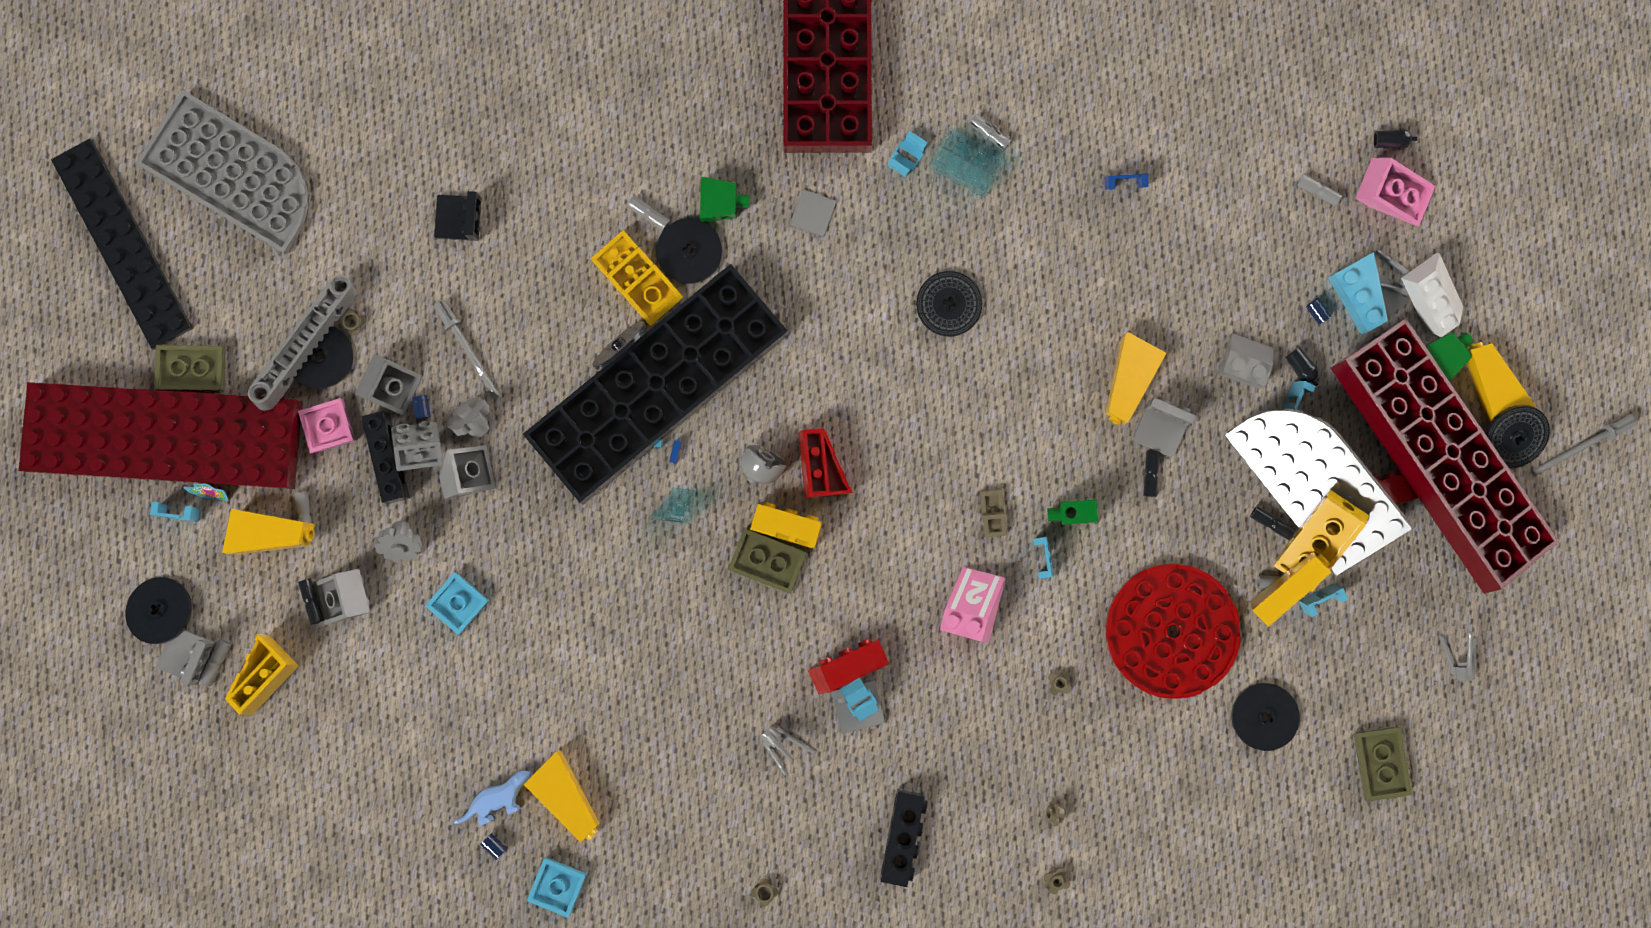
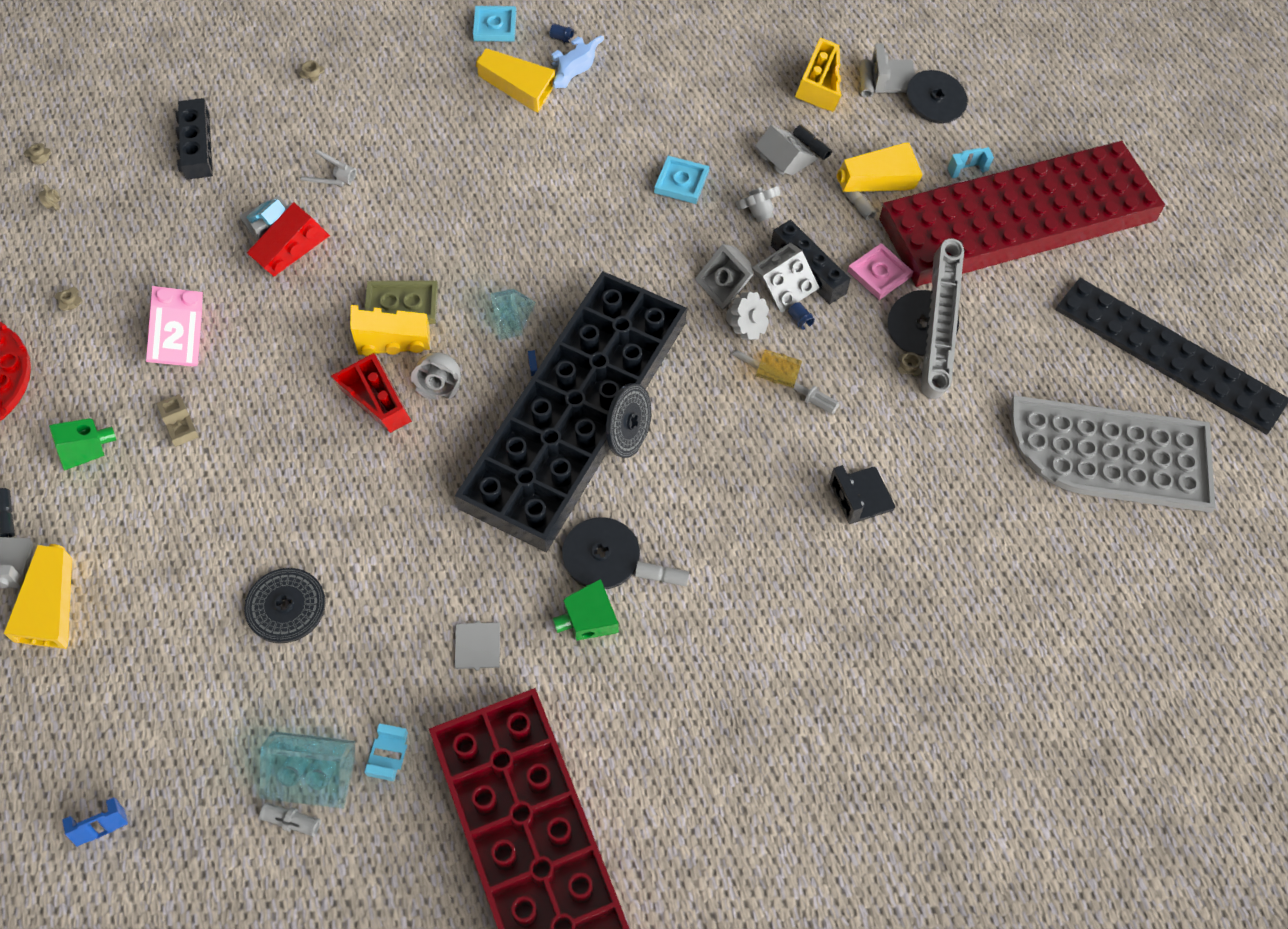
camera: 155 degrees right, 25 degrees down
olive plate [154,345,226,391] -> none
light grey slope [355,354,422,416] -> none
yellow slope [590,230,683,326] -> none
medium azure piece [1033,537,1054,579] -> none
none -> clear yellow piece [756,349,802,388]

